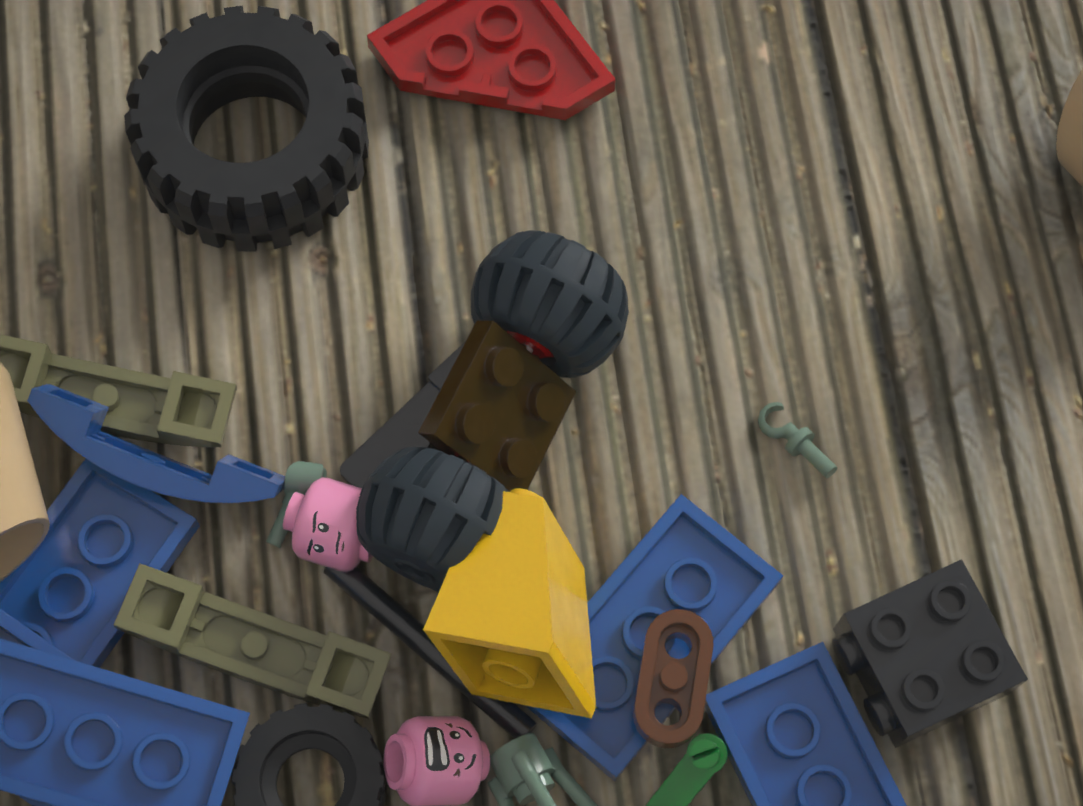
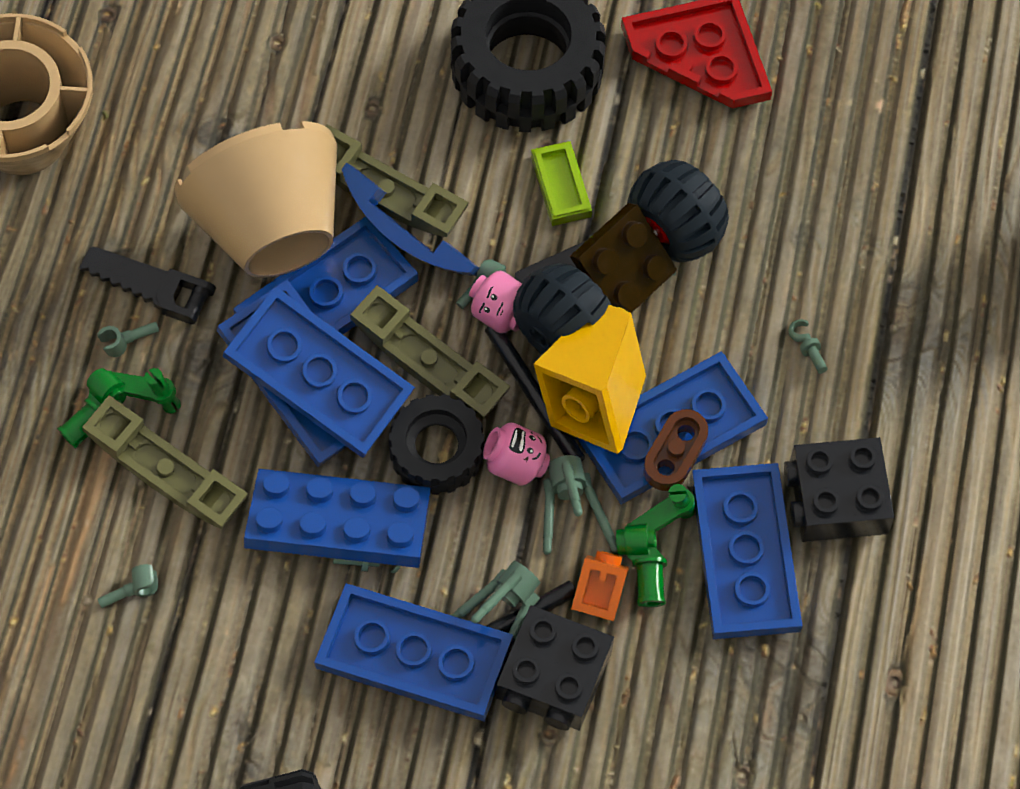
camera: 20 degrees right, 5 degrees down
none -> lime tile [531,141,592,226]

